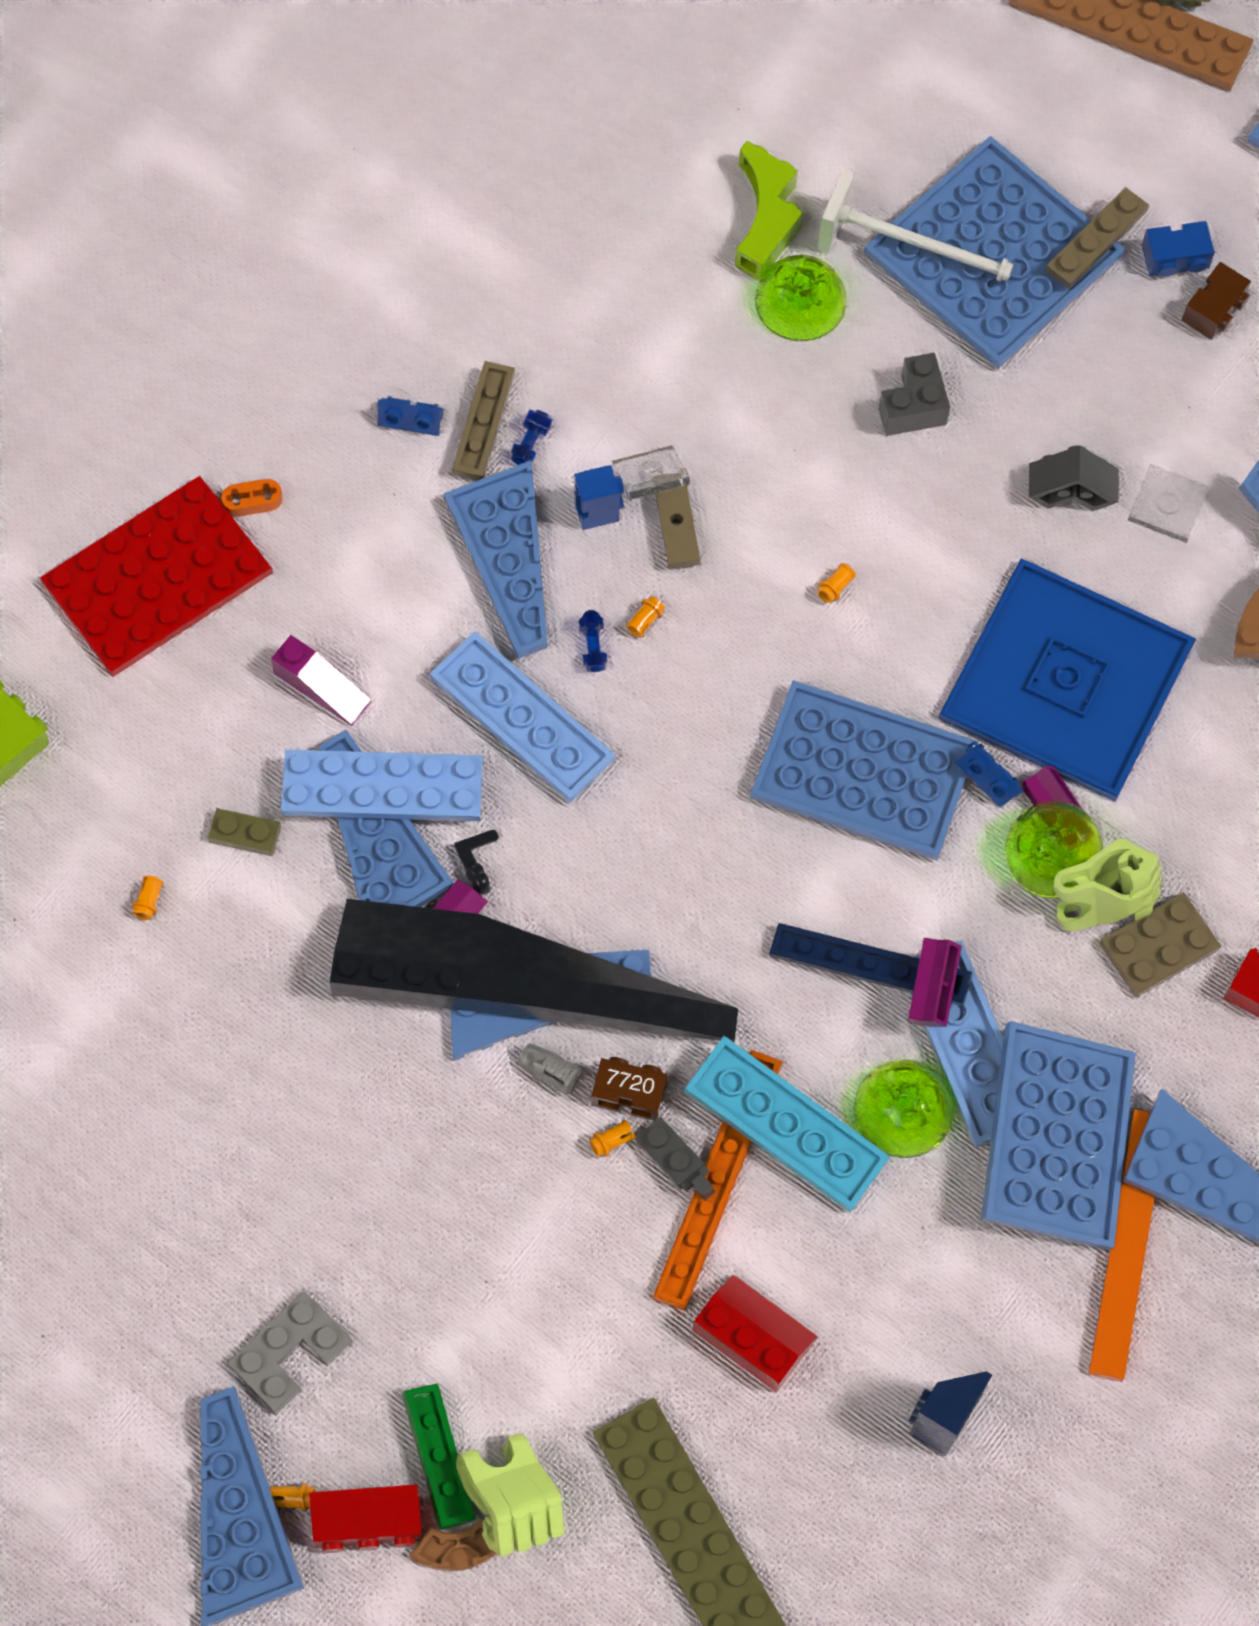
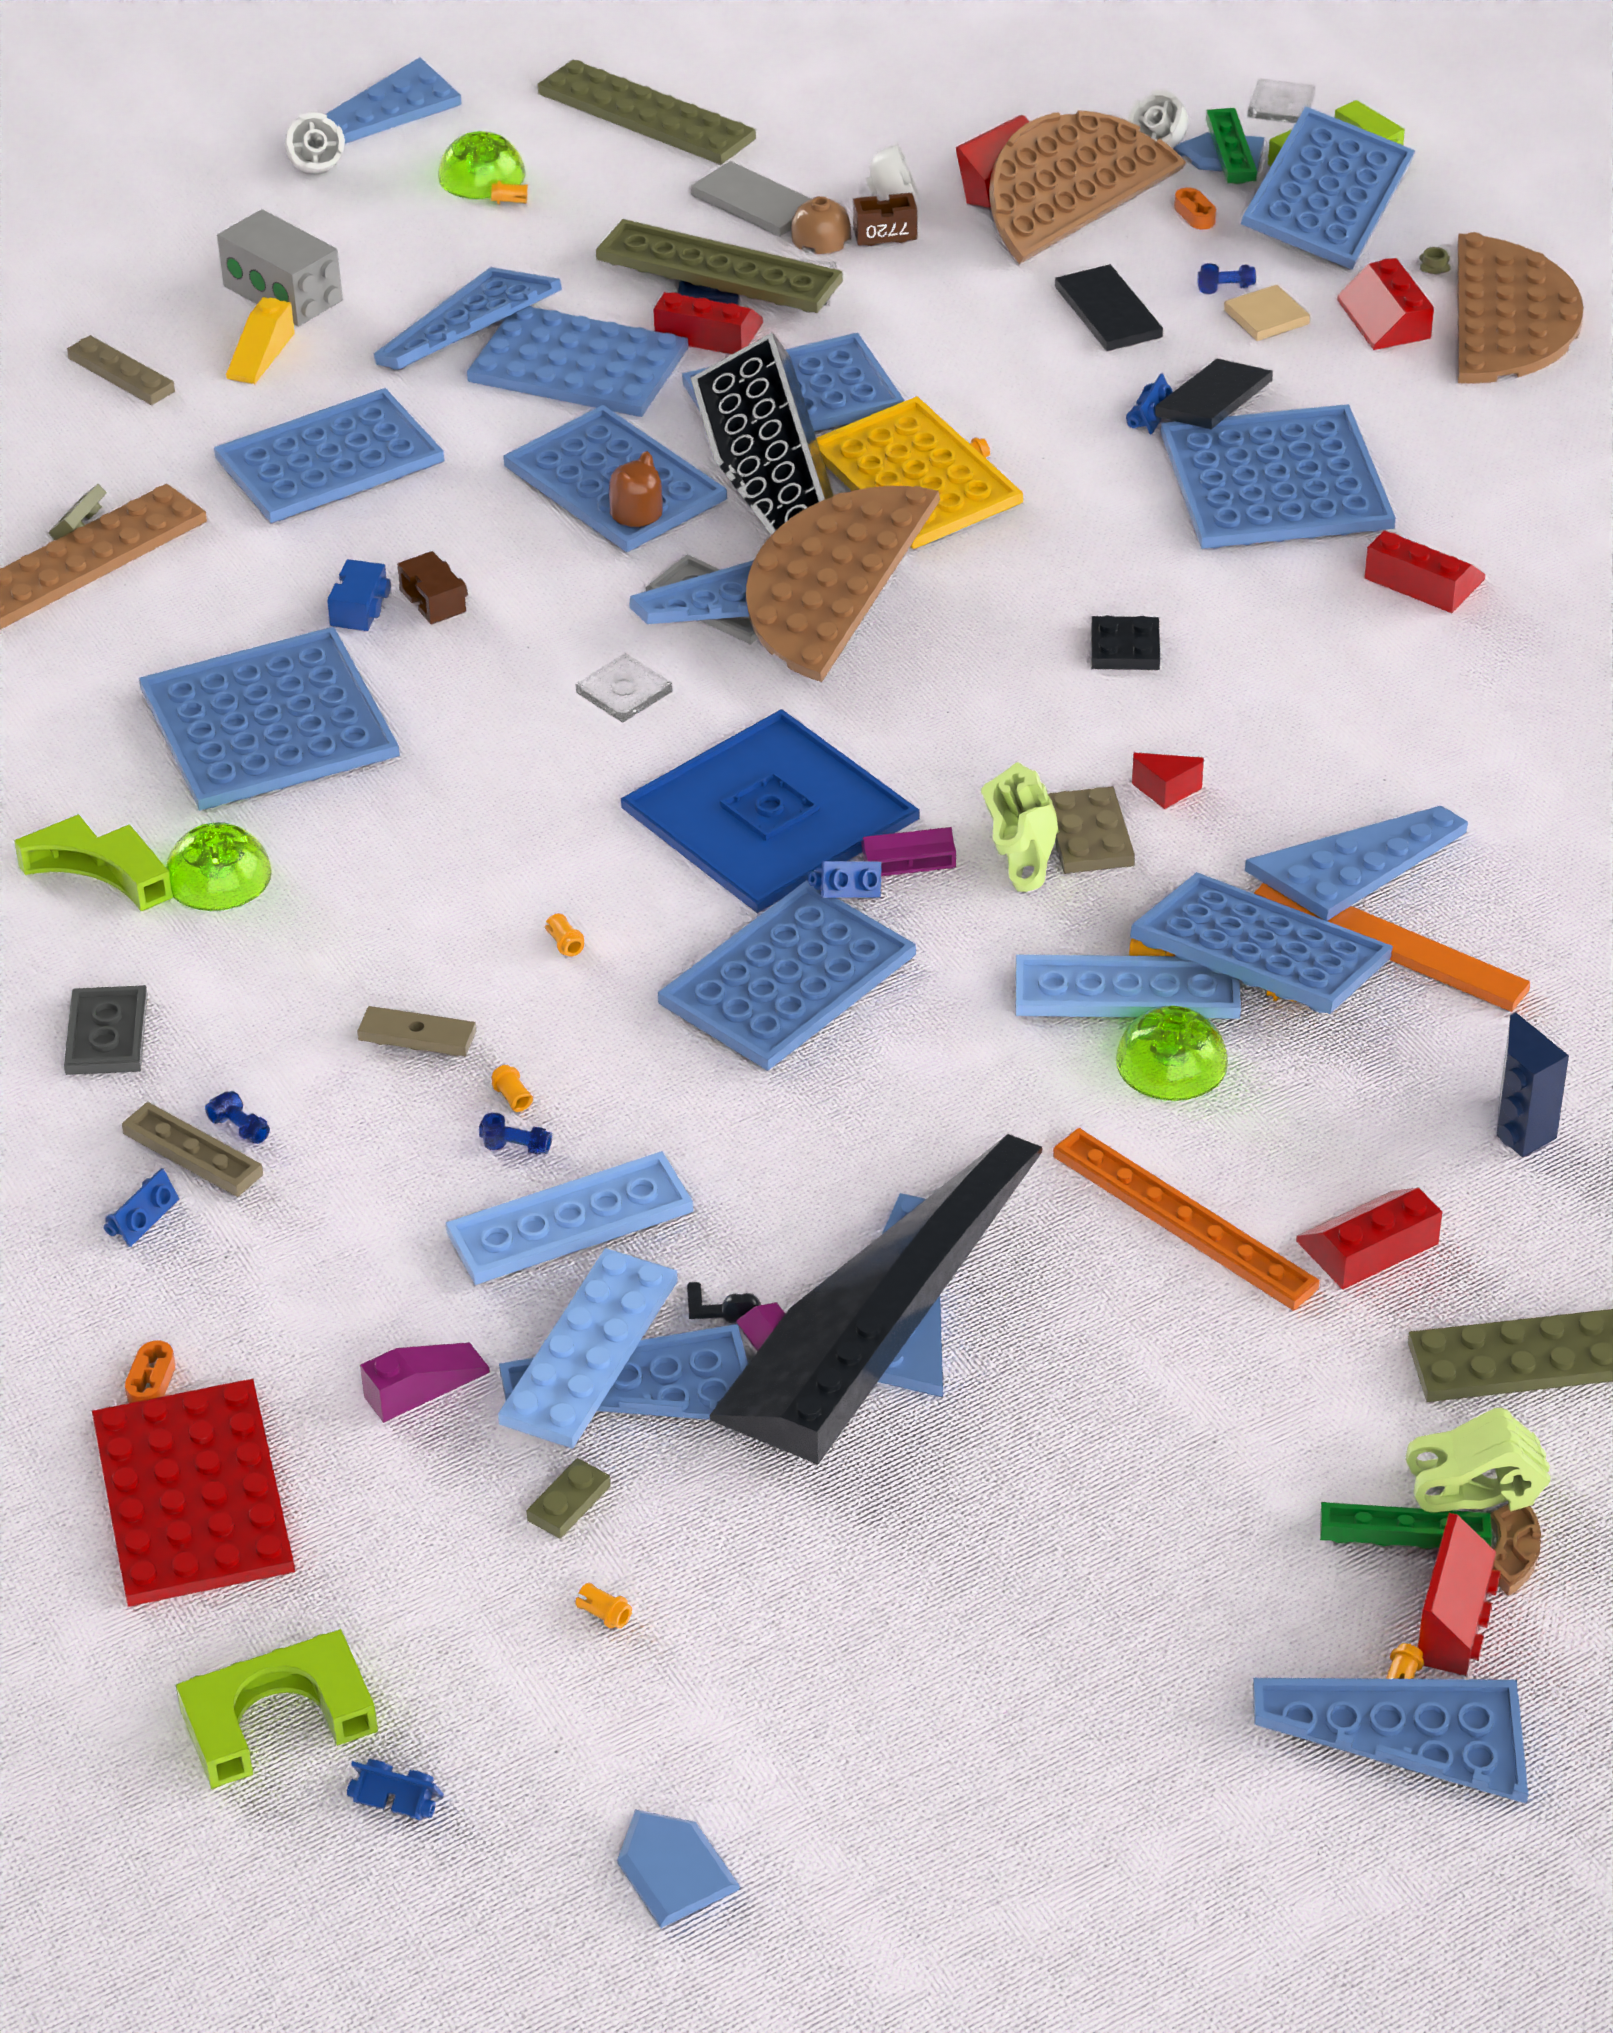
camera: 65 degrees left, 25 degrees down
light grey plate [227,1291,353,1415] -> none
medium blue wing [444,460,548,659] -> none
light grey hinge [518,1043,582,1095] -> none
blue brick [574,465,624,530] -> none
light orange pin [589,1120,635,1157] -> none
reddish brown brick [591,1057,667,1121] -> none
clear tile [612,445,690,500] -> none
dark grey hinge [635,1117,715,1201] -> none
medium azure plate [683,1036,890,1213] -> none
dark blue tile [769,923,973,1006] -> none
white tile [818,168,1014,282] -> none
dark grey brick [878,352,950,436] -> none
magenta piece [908,938,962,1027] -> none
clear neon green piece [1005,801,1103,898] -> none
dark grey brick [1029,445,1119,511] -> none
dark tan plate [1045,187,1149,290] -> none
none -> dark grey tile [64,985,148,1075]

